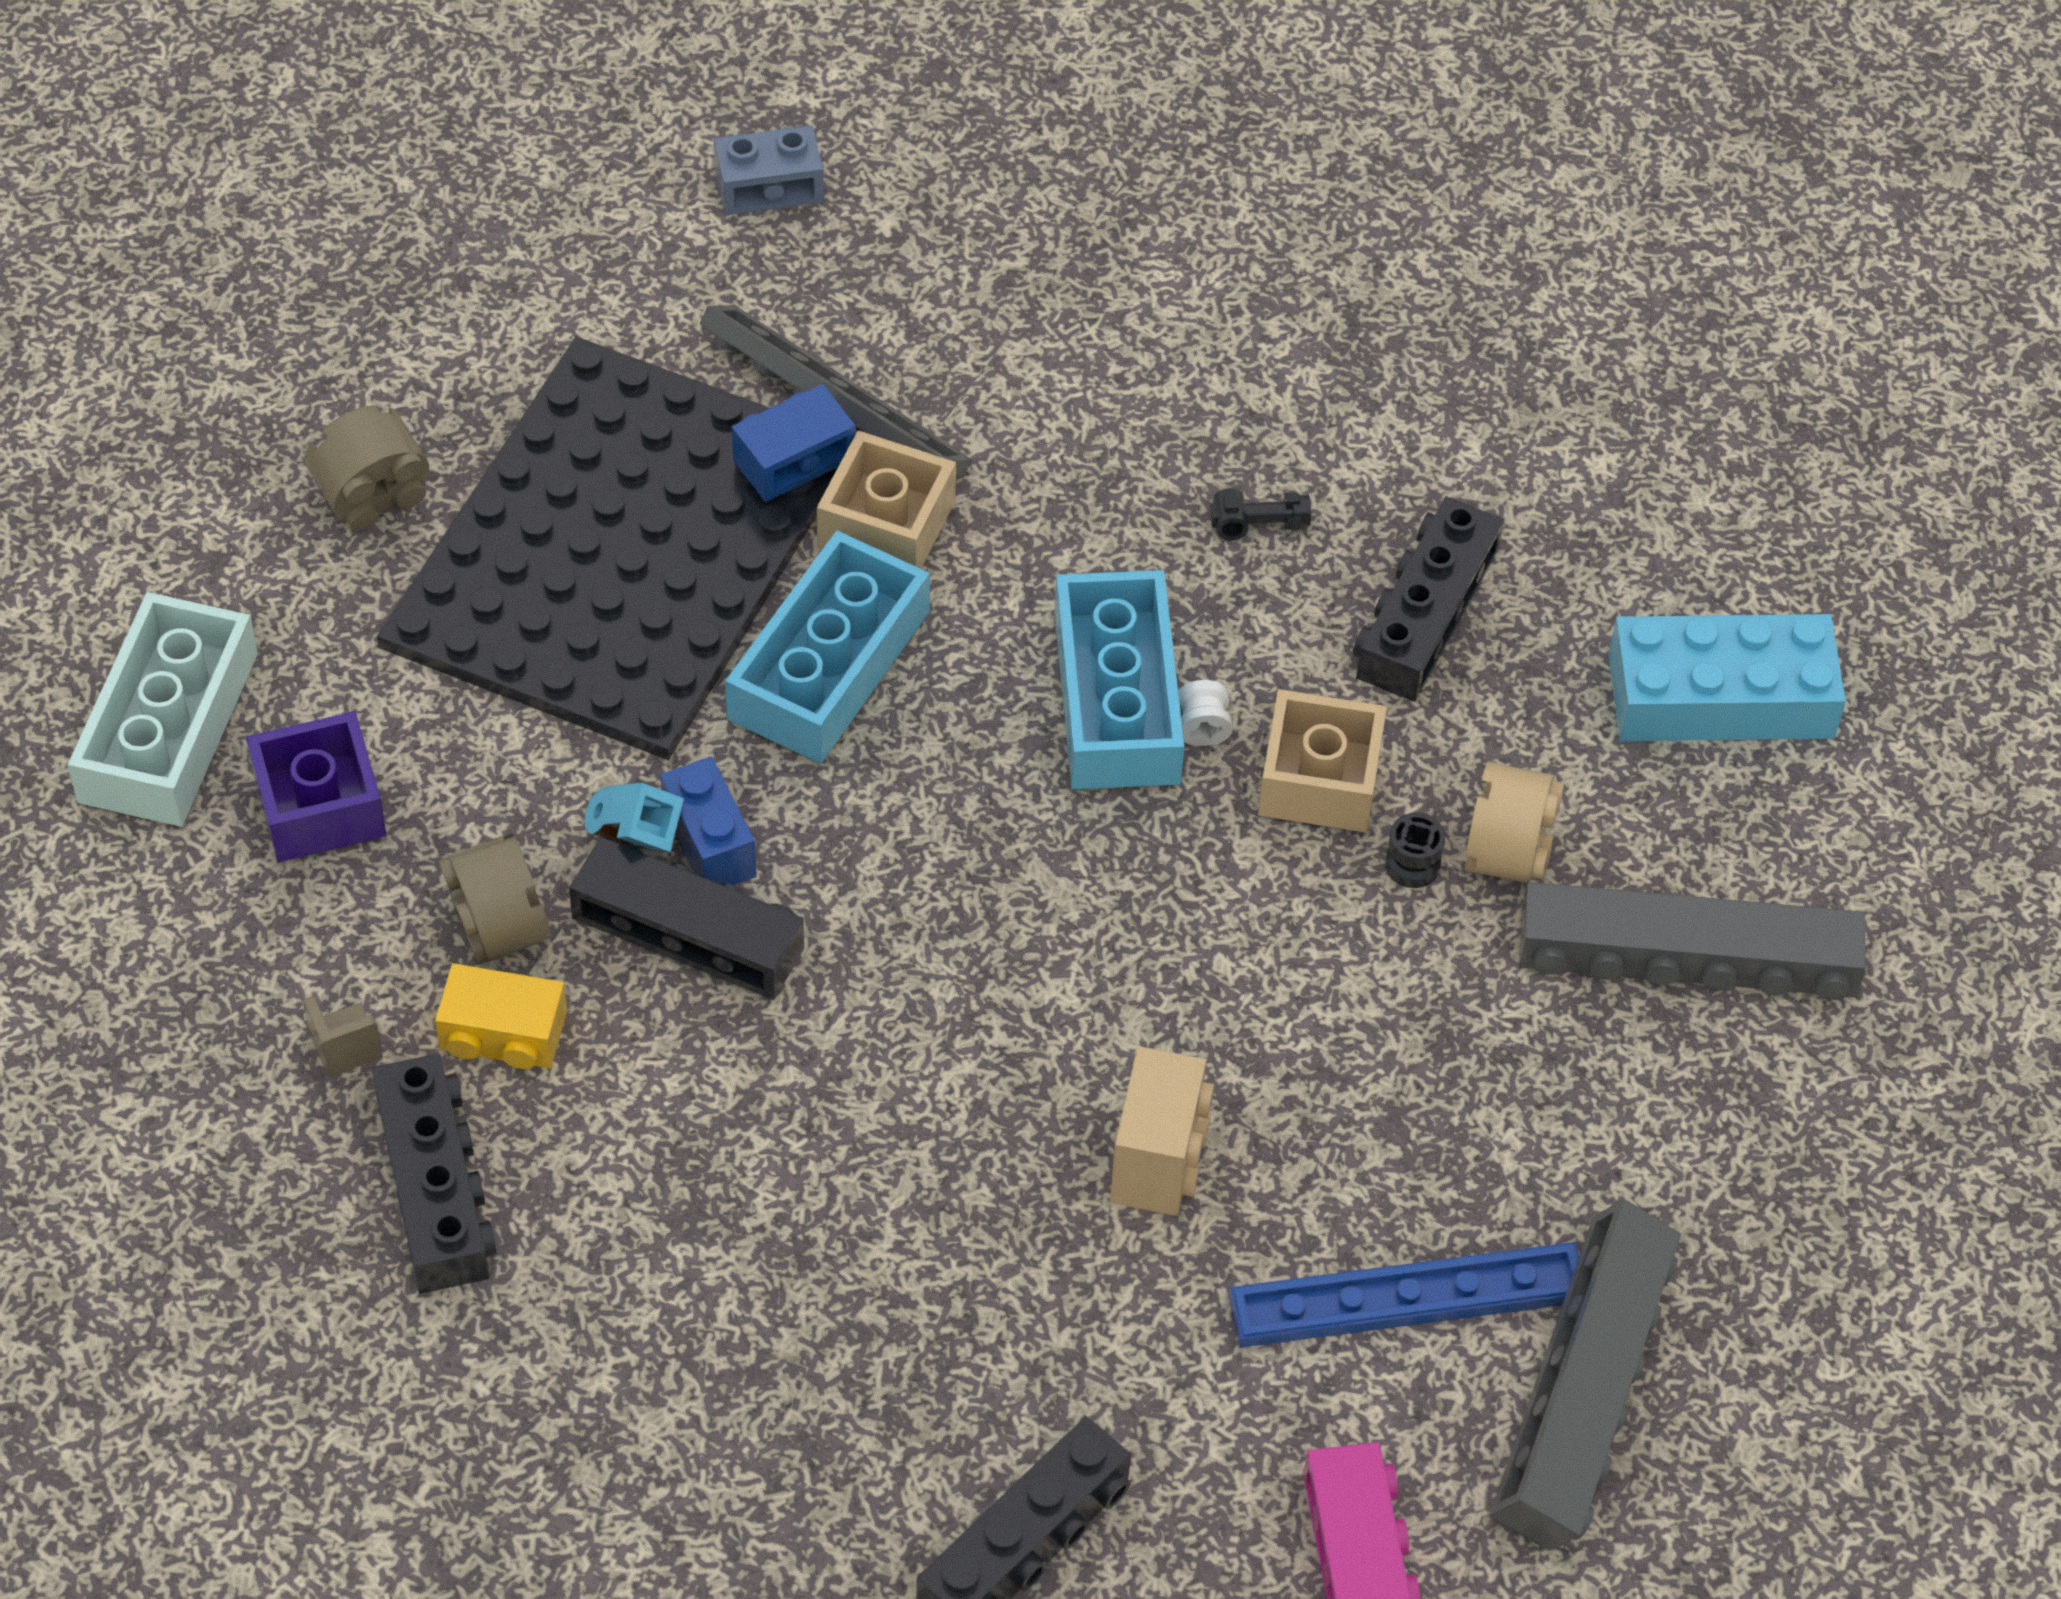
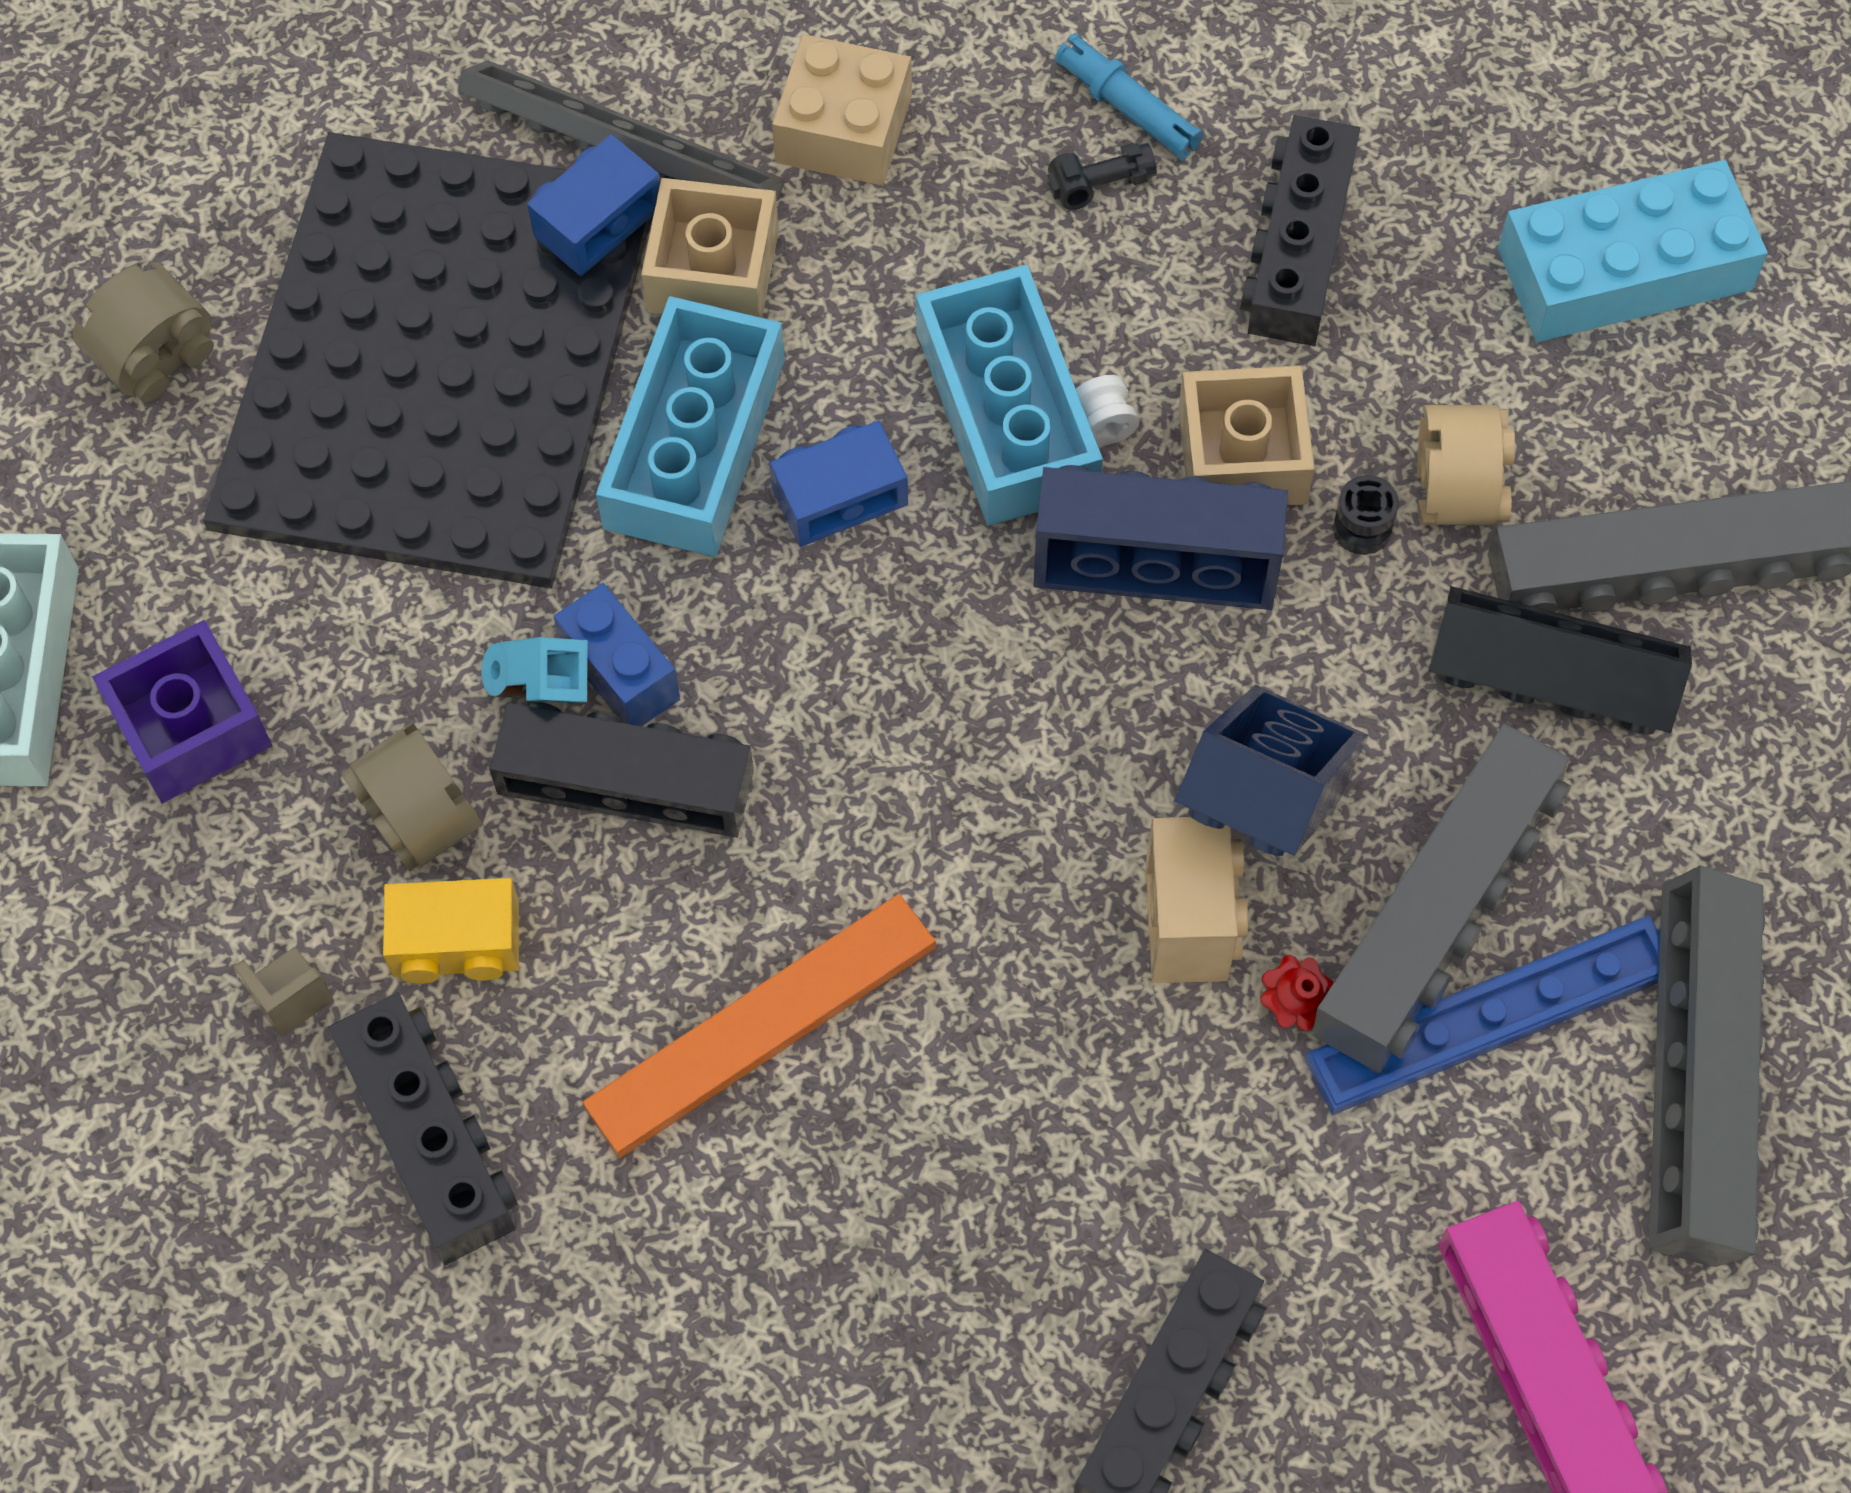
camera: 10 degrees left, 10 degrees up
none -> orange tile [582,893,936,1159]
none -> blue brick [769,420,908,547]
none -> tan brick [772,34,912,186]
none -> dark blue brick [1033,465,1288,610]
none -> dark azure pin [1055,33,1204,161]
none -> dark blue brick [1174,684,1368,856]
none -> red plant [1260,954,1334,1031]
none -> dark grey brick [1312,723,1571,1074]
none -> black brick [1429,586,1692,735]

